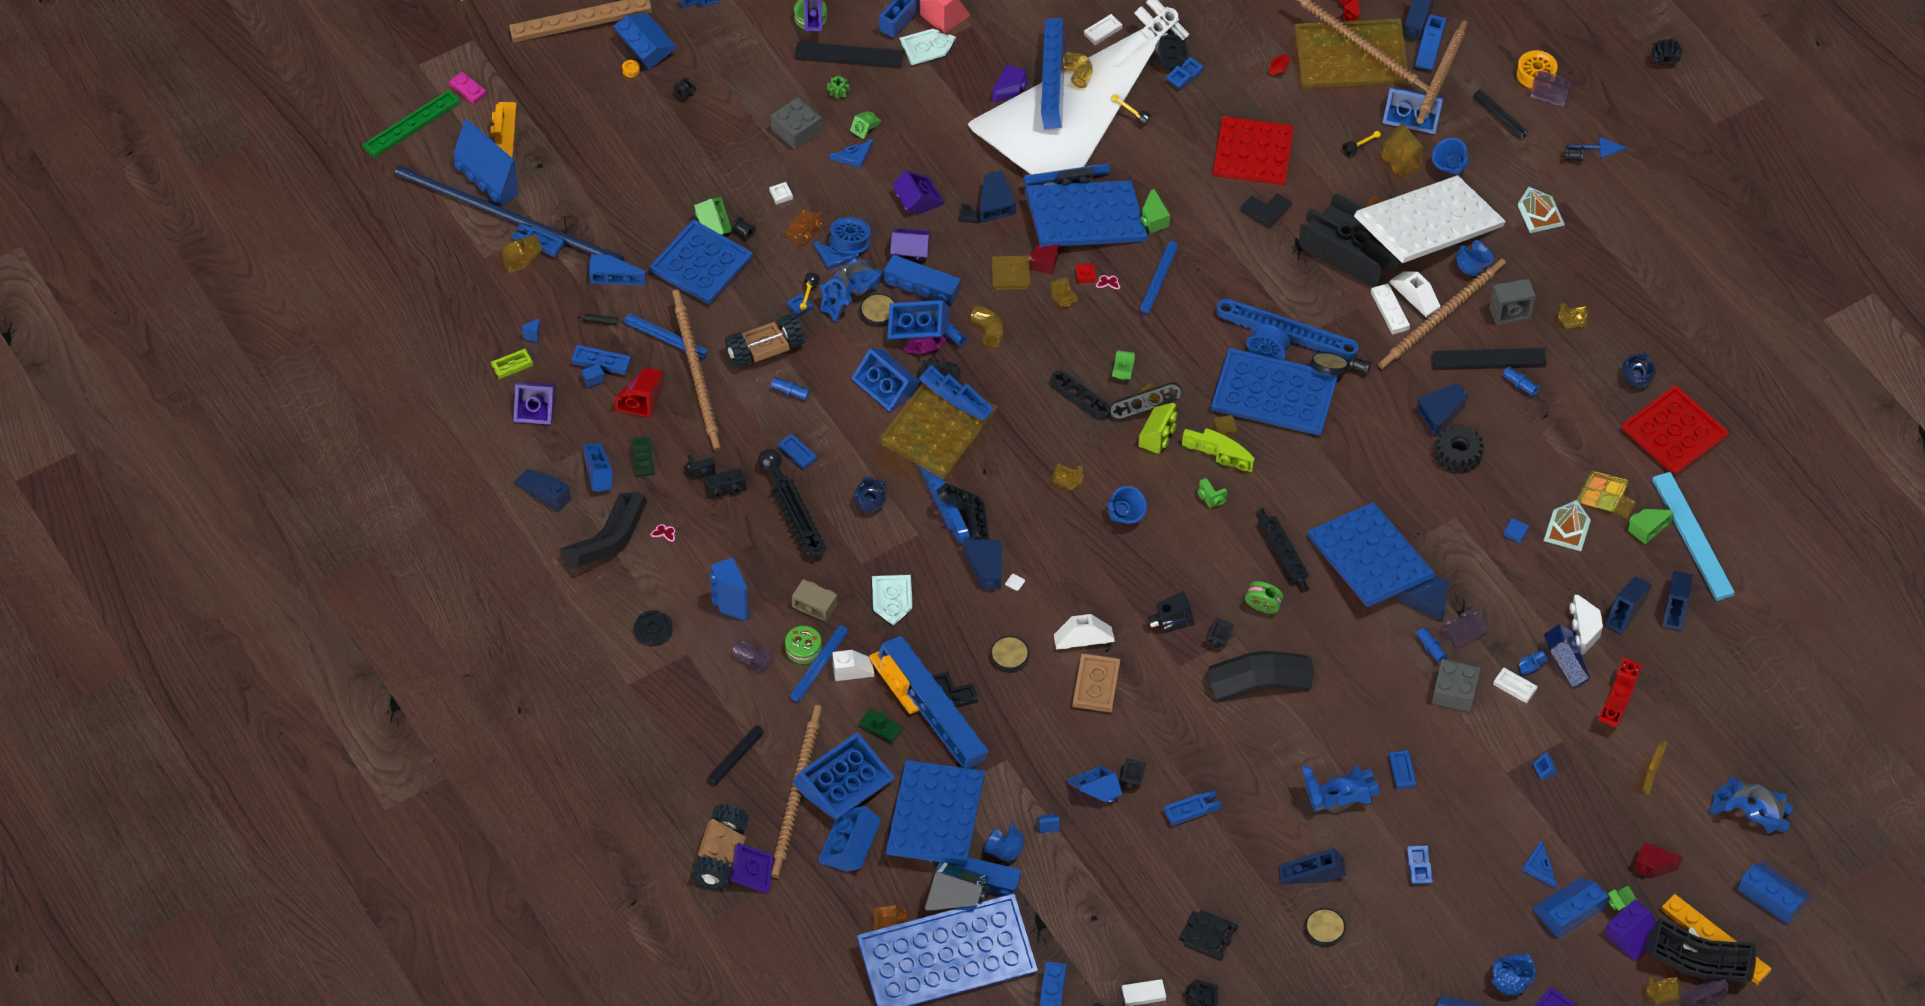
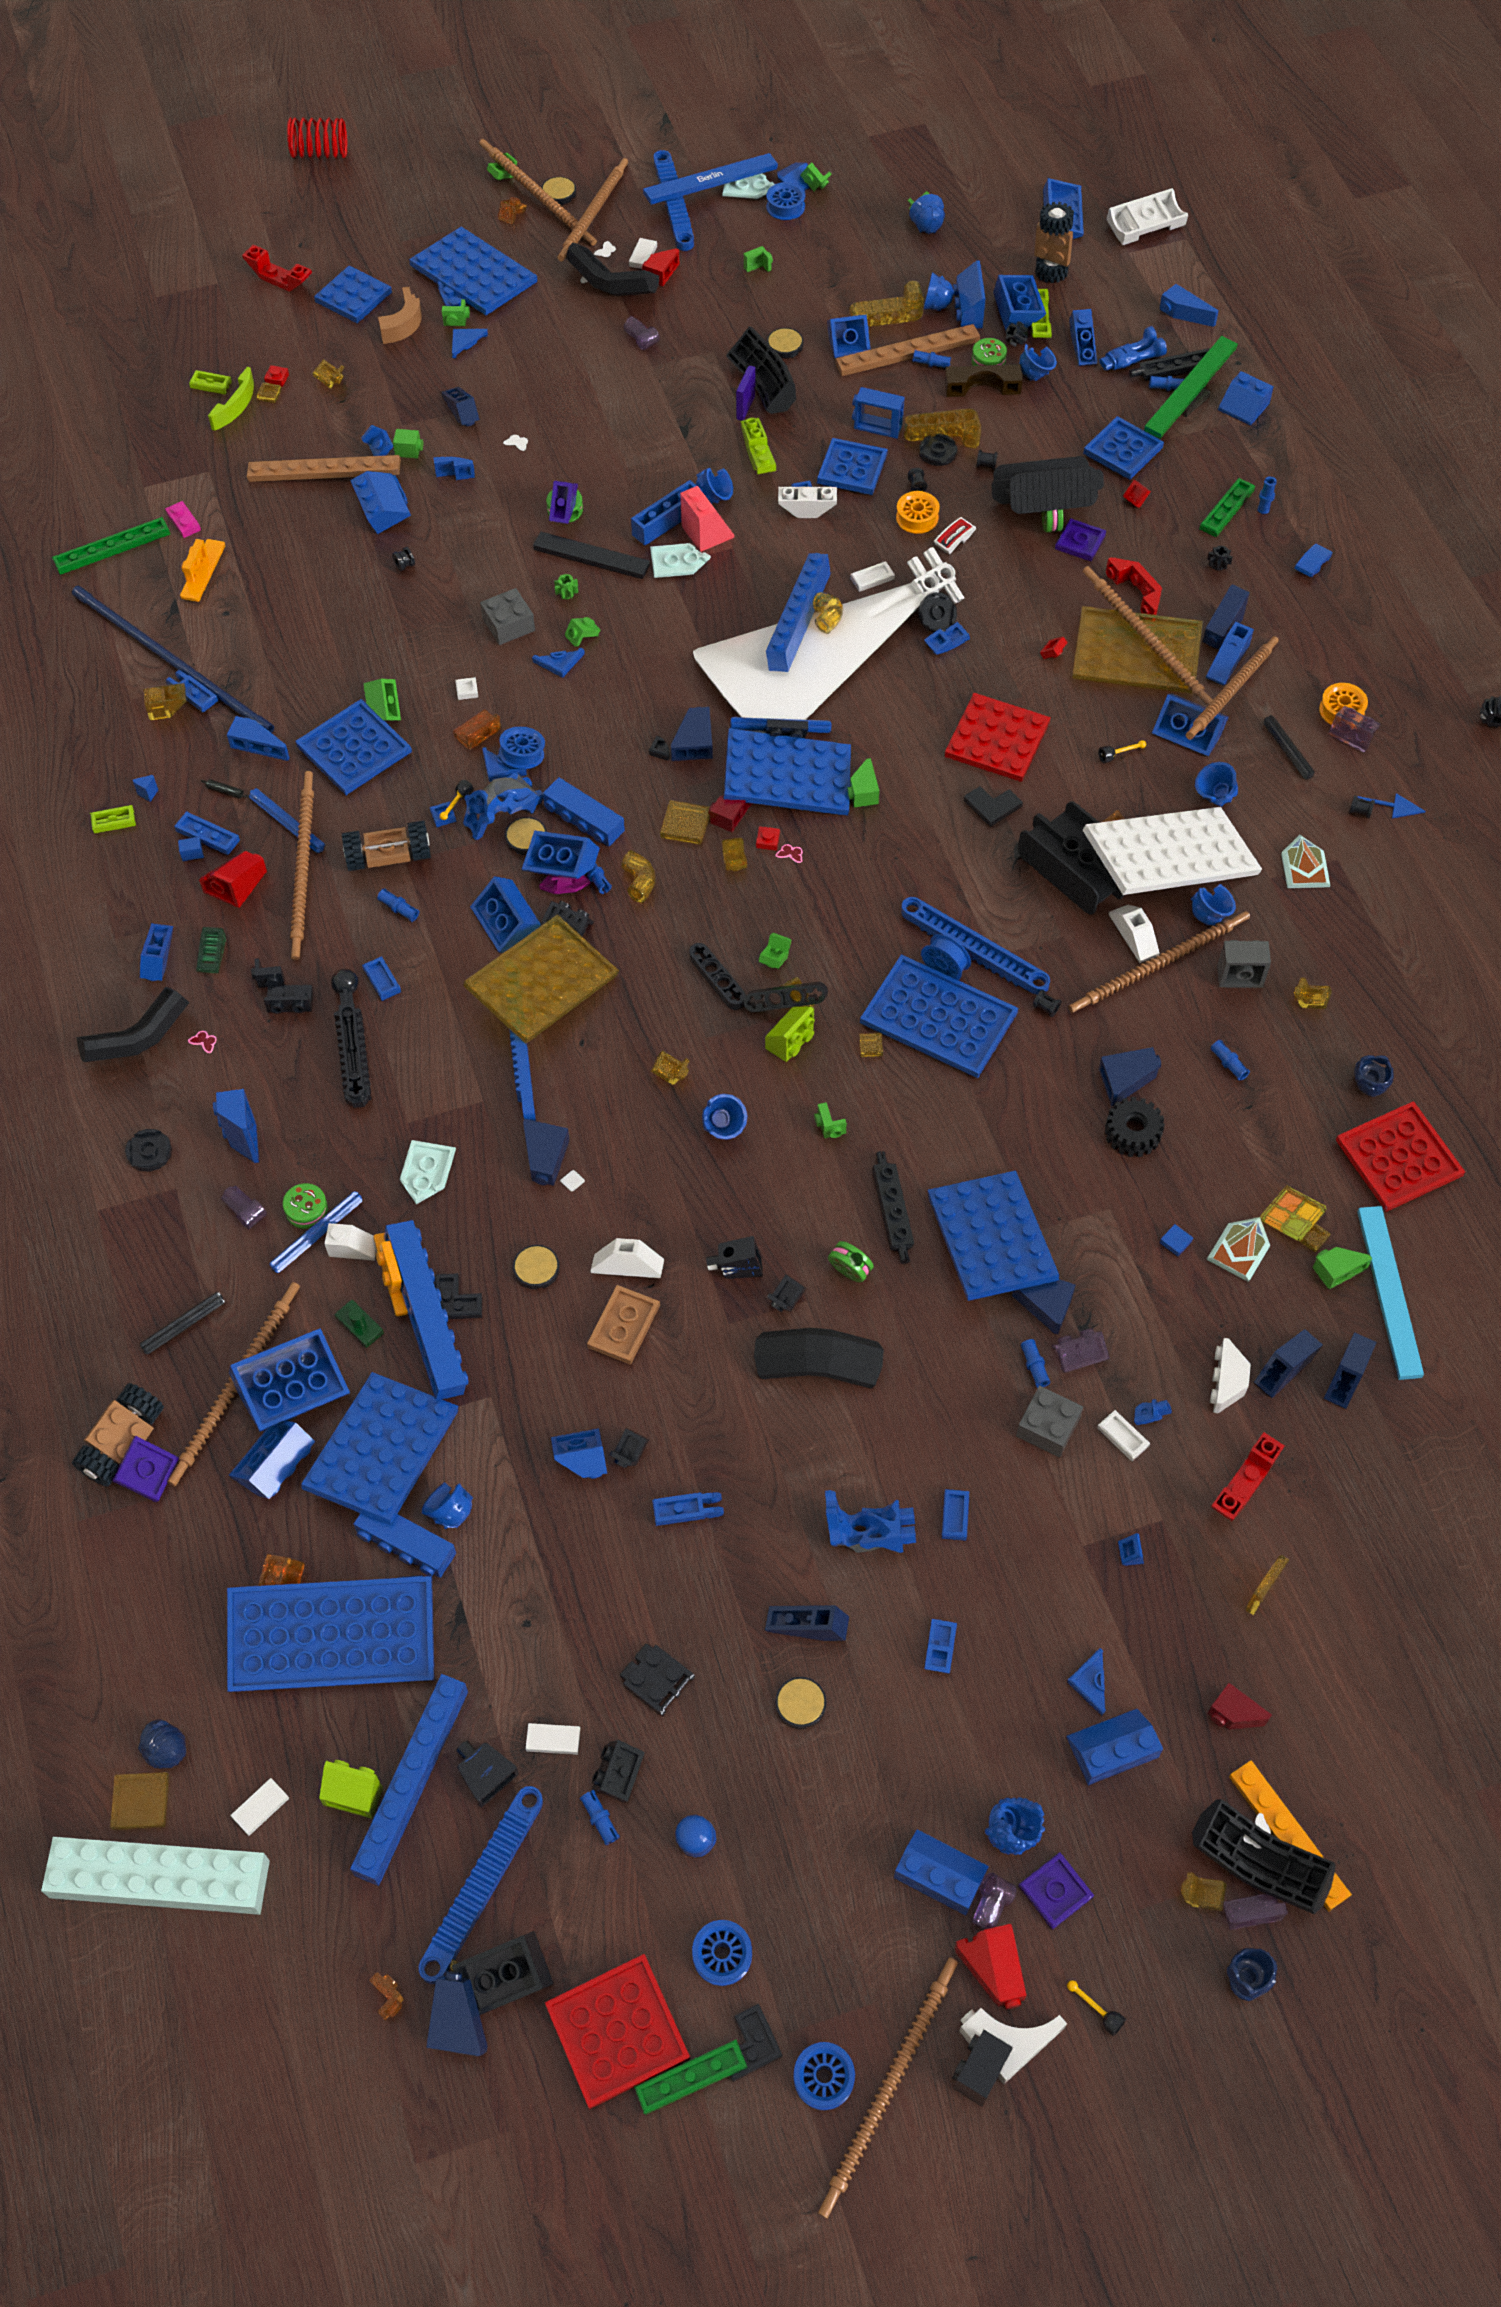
camera: 15 degrees right, 5 degrees up
blue slope [453,119,519,206] -> none
dark purple slope [513,381,556,425] -> none
dark blue slope [514,469,571,512] -> none
light orange tile [622,60,640,78] -> none
black bush [731,217,756,240] -> none
dark tan brick [792,579,837,622] -> none
dark blue hair [854,477,887,513] -> none
slope [890,228,931,260] -> none
dark purple slope [892,170,945,214] -> none
blue slope [919,365,994,421] -> none
slope [925,862,991,911] -> none
black beam [937,483,989,540] -> none
dark purple slope [992,65,1028,102] -> none
blue slope [1037,814,1060,833] -> none
hinge [1111,94,1151,126] -> none
blue axle [1140,241,1178,314] -> none
lime slope [1182,428,1255,472] -> none
tile [1311,353,1348,376] -> none
white plate [1371,284,1410,335] -> none
clear yellow slope [1382,123,1423,179] -> none
black tile [1432,348,1547,370] -> none
clear blue slope [1544,624,1590,689] -> none
dark purple slope [1605,899,1656,961] -> none
bright green bracket [1608,886,1638,912] -> none
blue hips [1708,776,1793,834] -> none
blue slope [1738,861,1812,924] -> none

